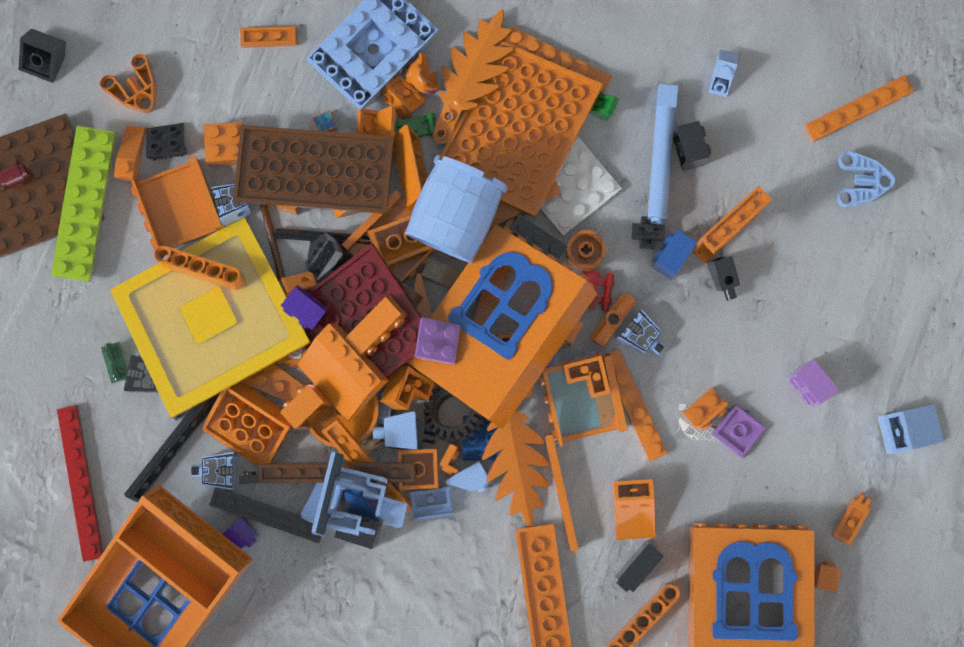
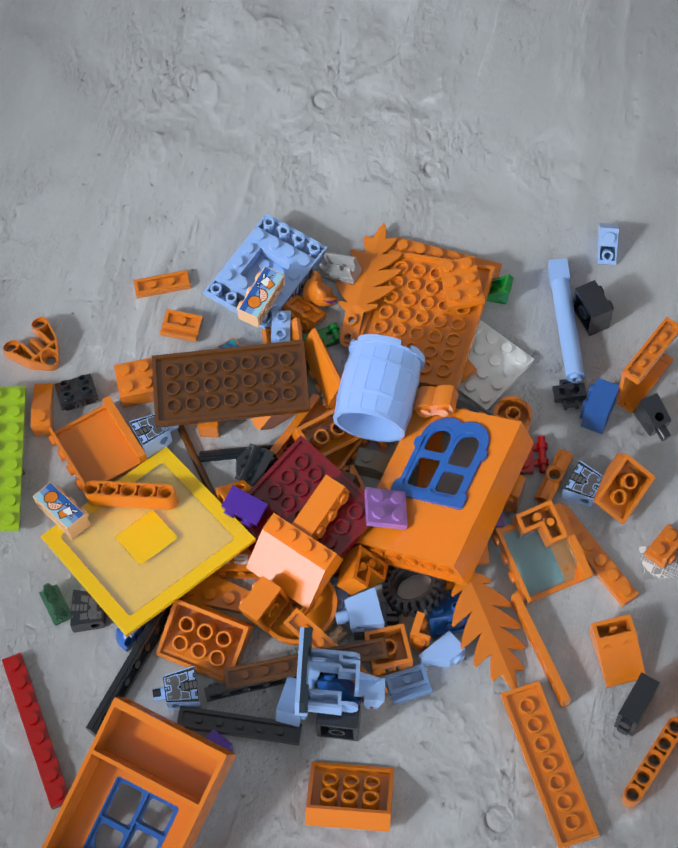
camera: 10 degrees left, 20 degrees down
none -> brick [32,482,91,540]
none -> orange plate [160,309,203,343]
none -> brick [237,266,285,328]
none -> light blue hinge [271,310,291,343]
none -> orange slope [305,761,395,832]
none -> light grey hinge [319,252,362,284]
none -> orange brick [413,385,458,418]
none -> orange plate [438,256,485,312]
none -> orange slope [593,453,656,525]

